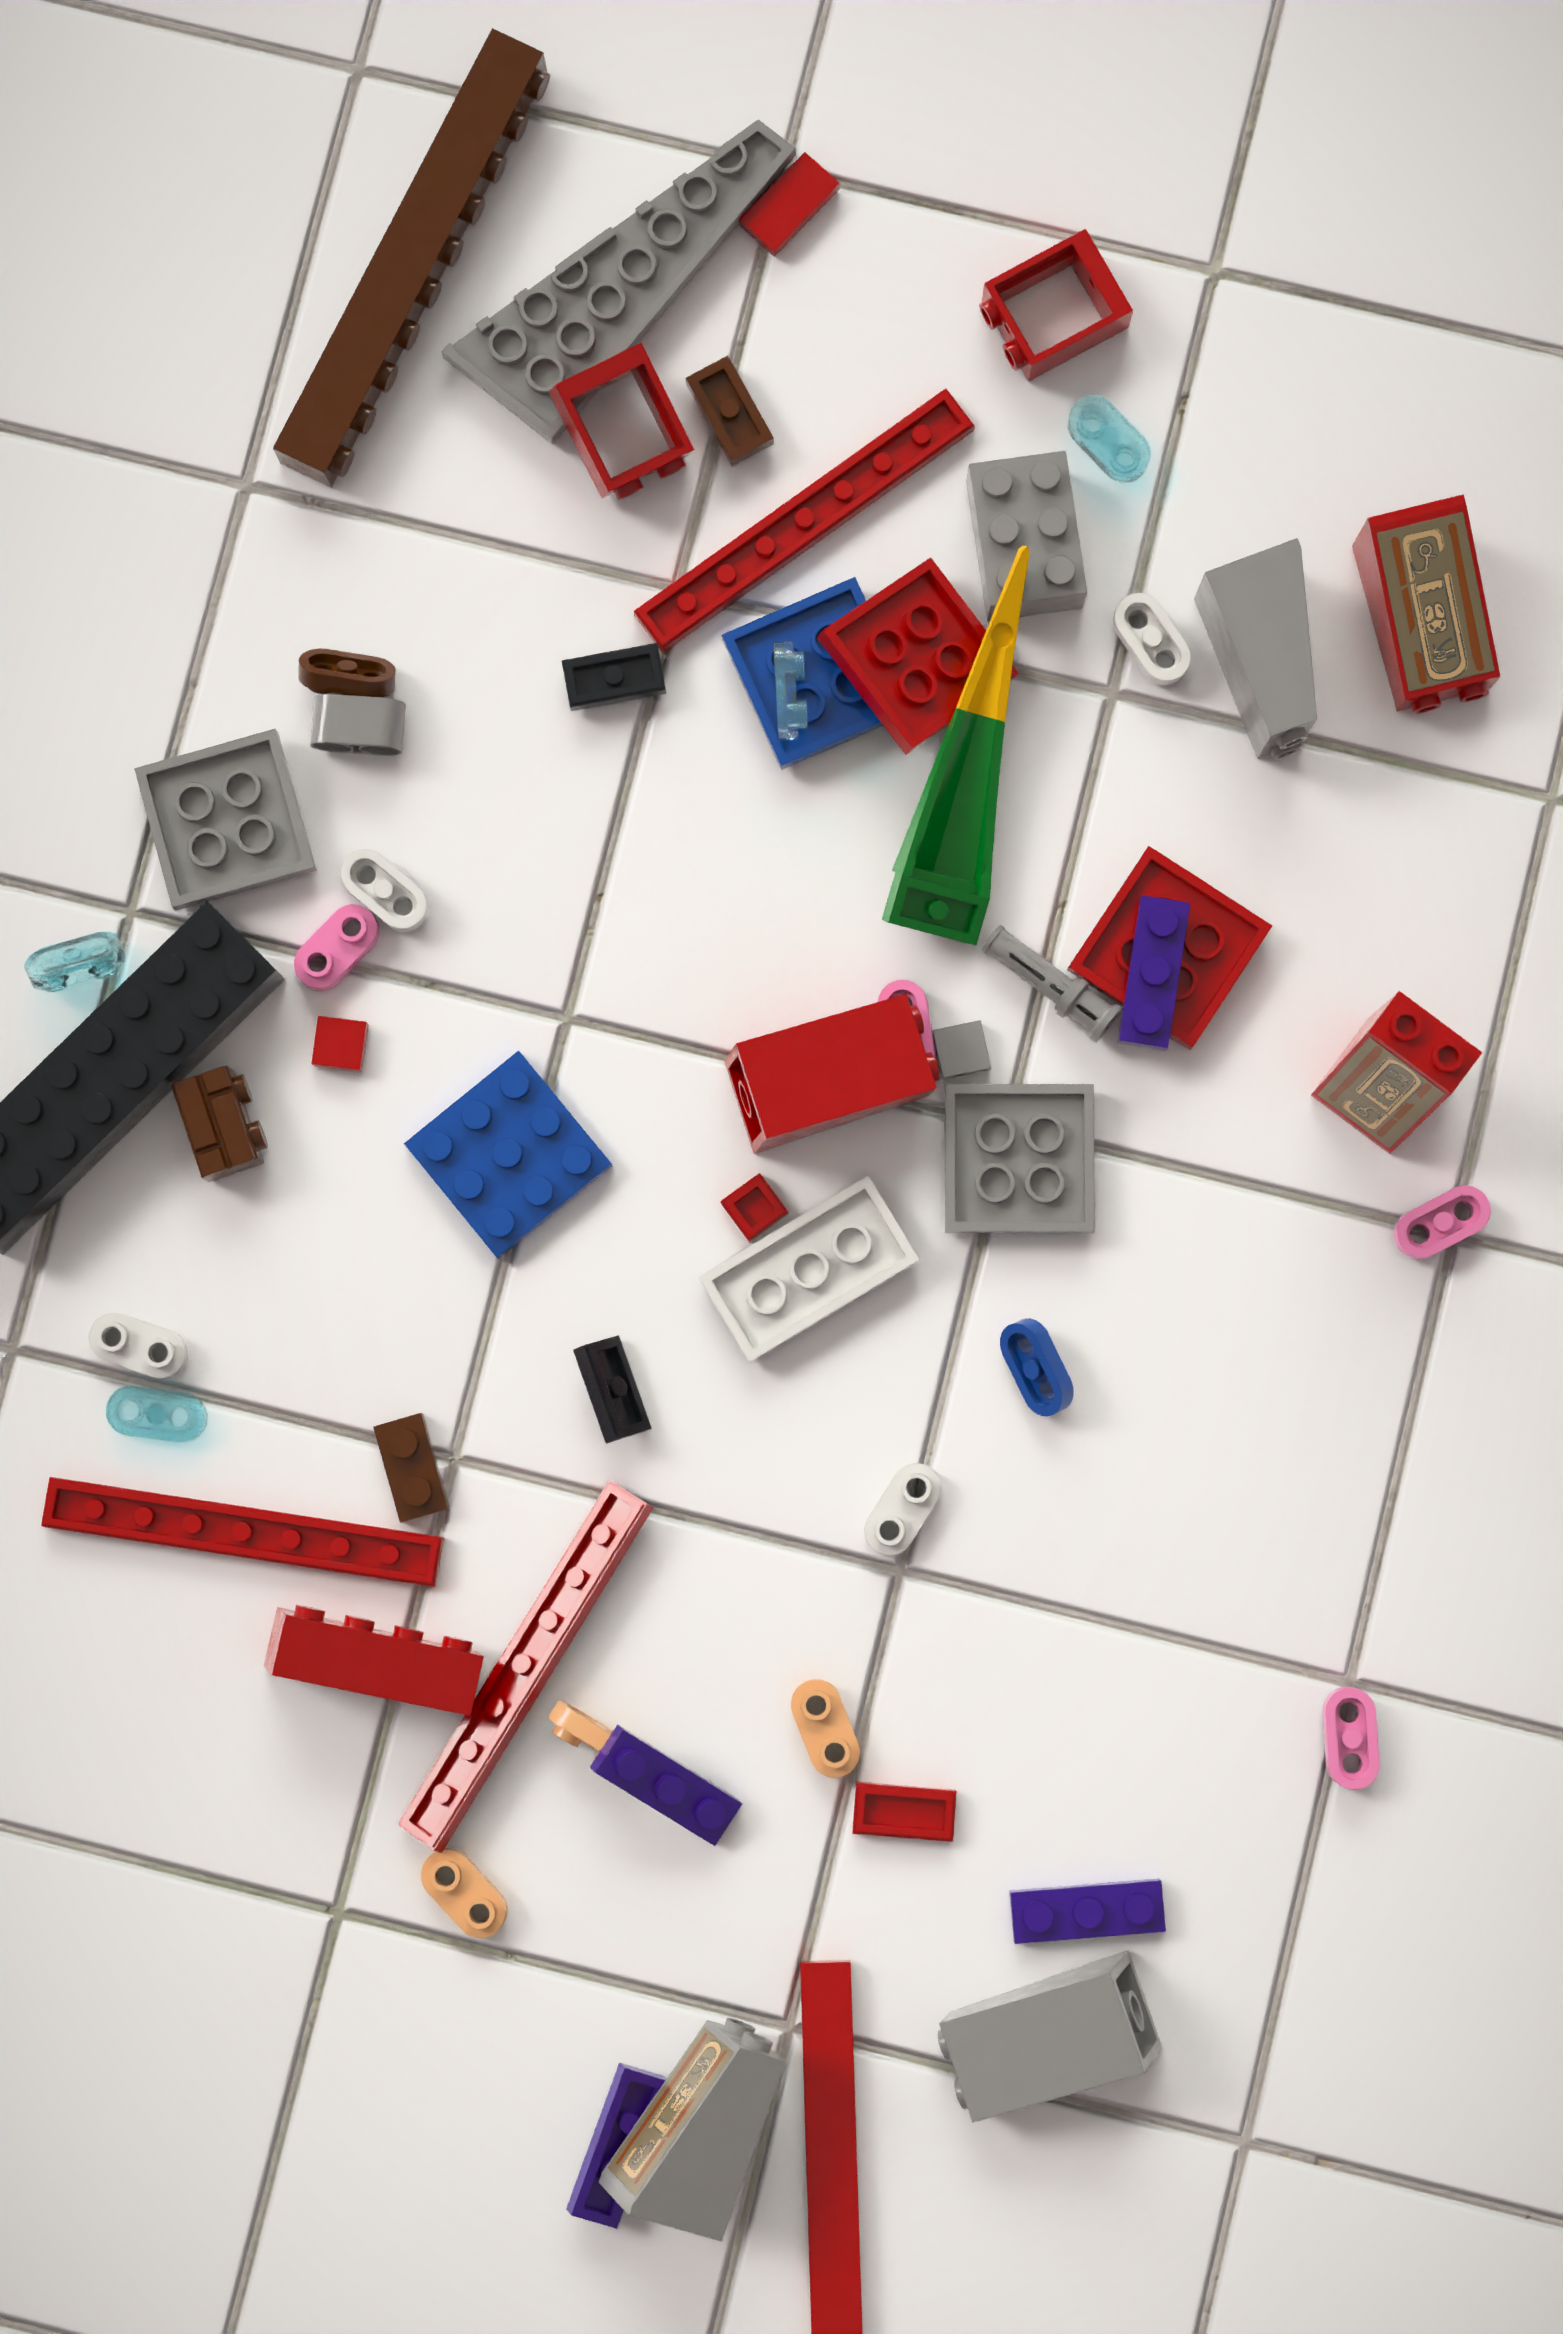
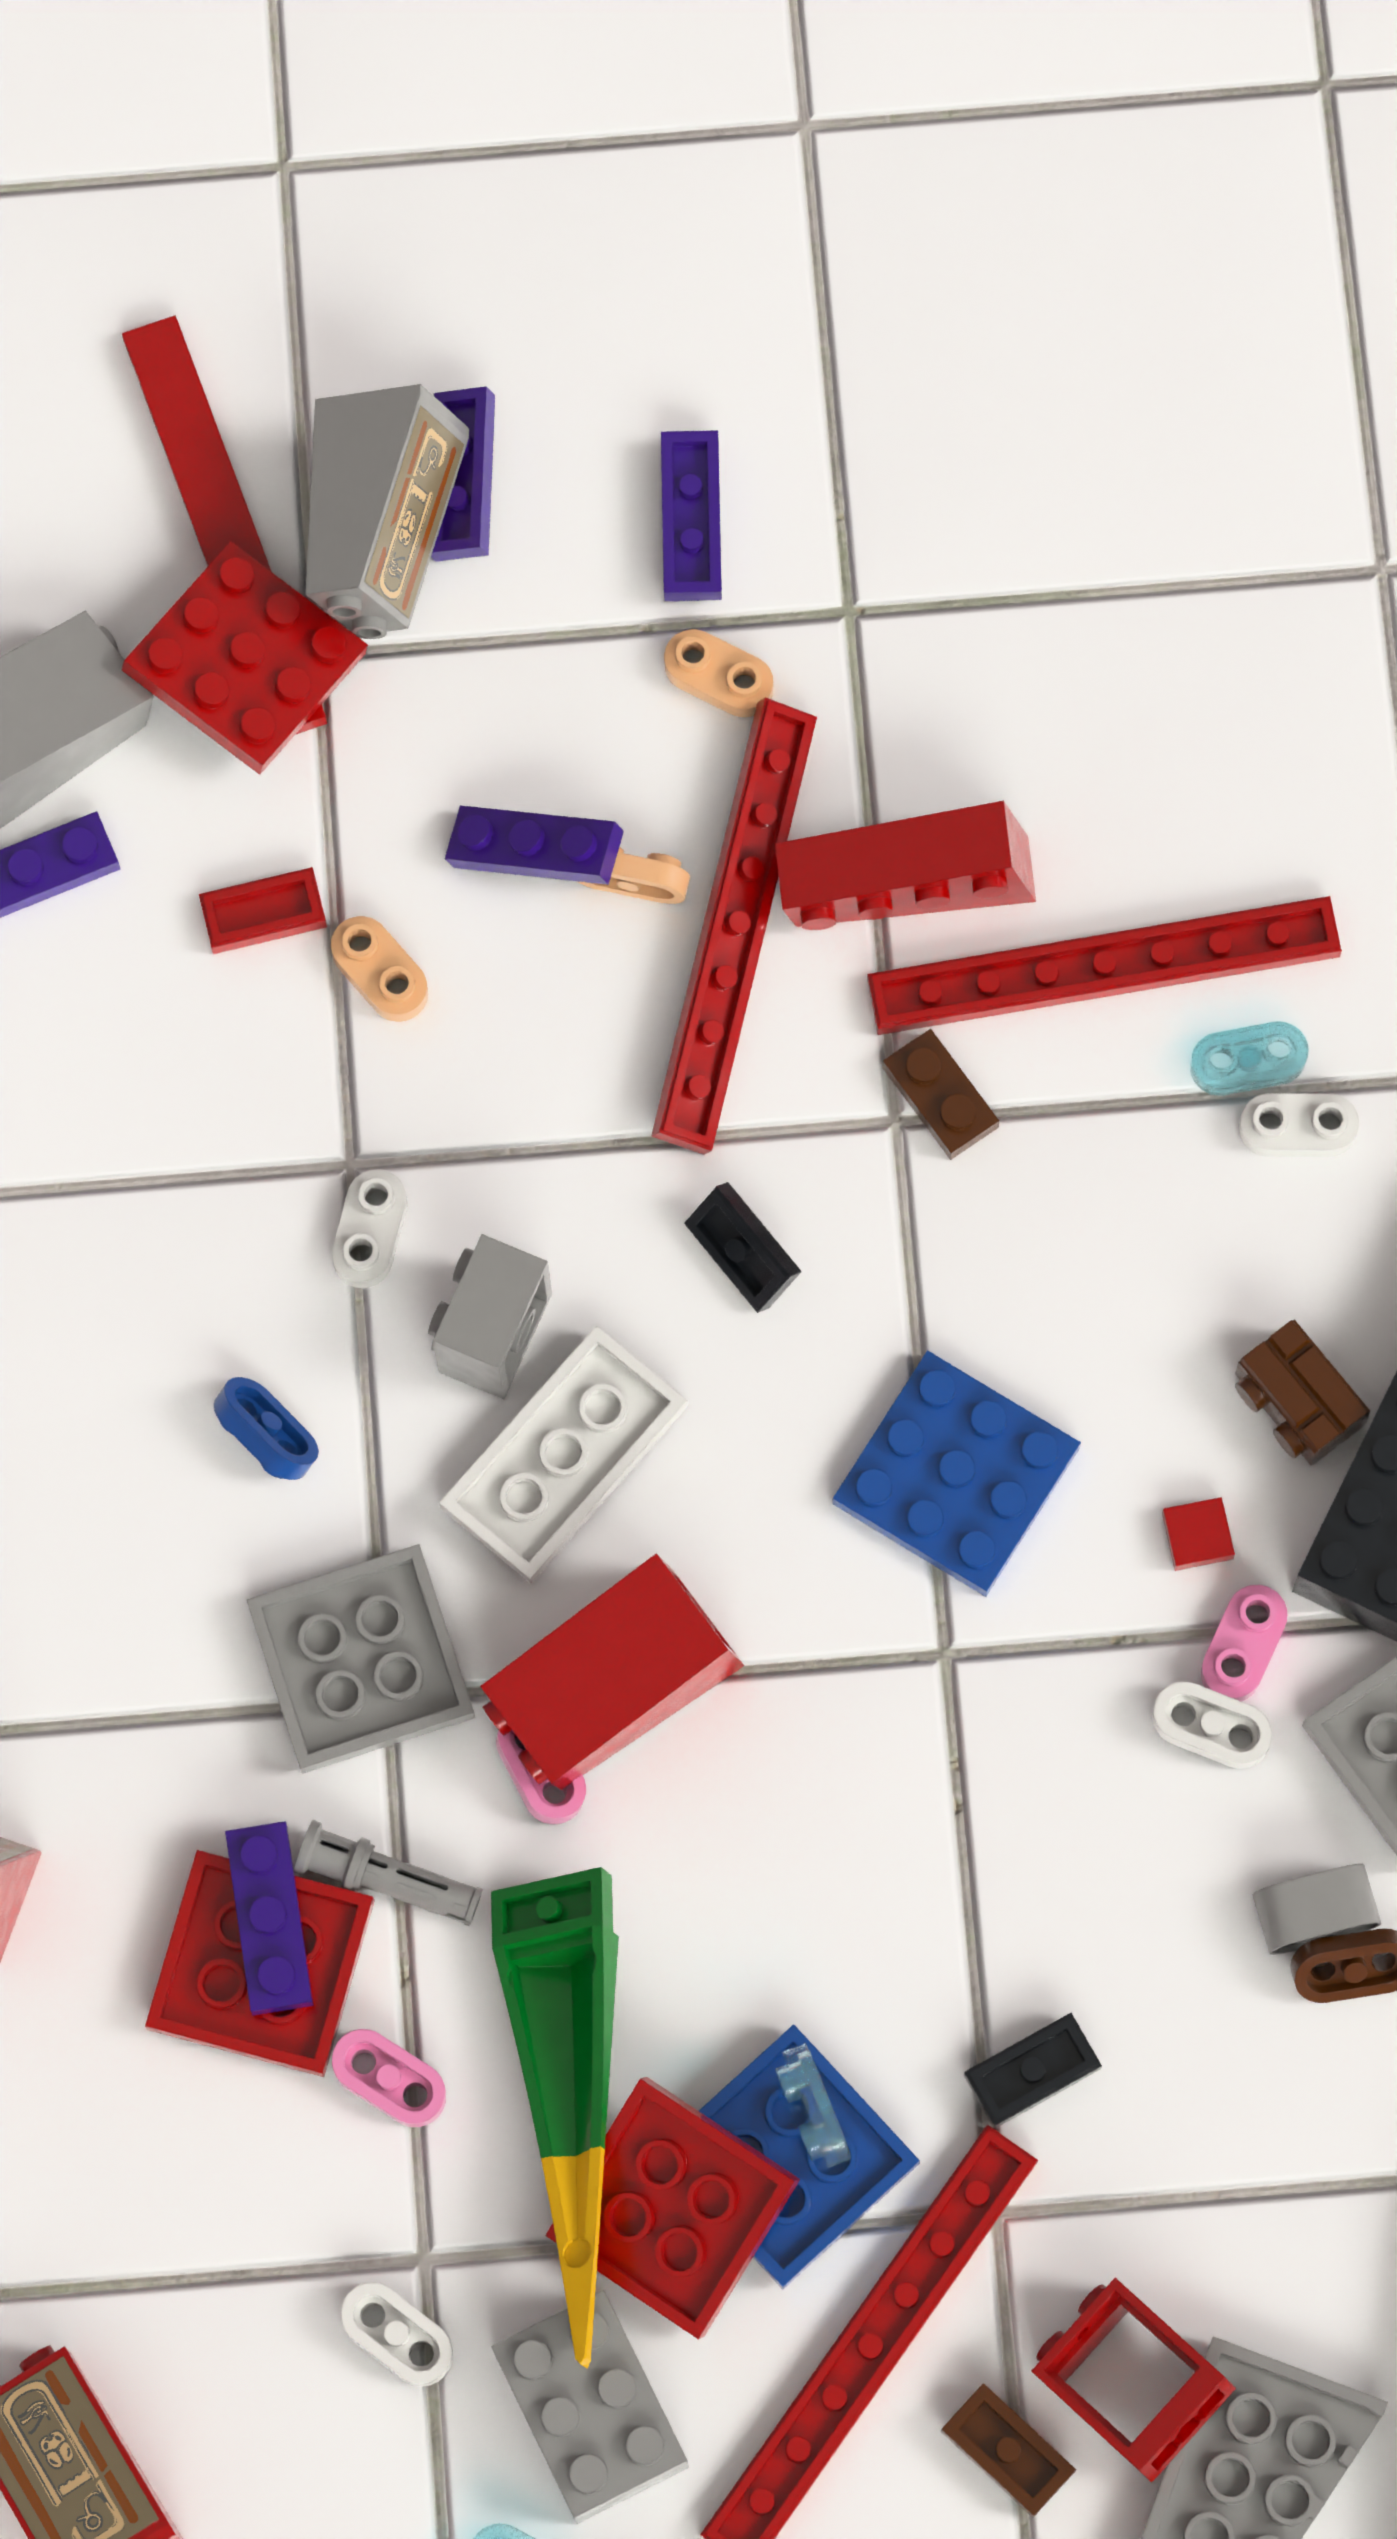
camera: 160 degrees right, 10 degrees down
red tile [720,1173,789,1242] -> none
light grey tile [933,1020,991,1080] -> none
light grey slope [1194,538,1317,760] -> none
none -> red plate [122,541,368,775]
none -> bright pink plate [332,2029,446,2127]
none -> light grey brick [428,1234,552,1399]
none -> dark purple plate [661,430,722,601]

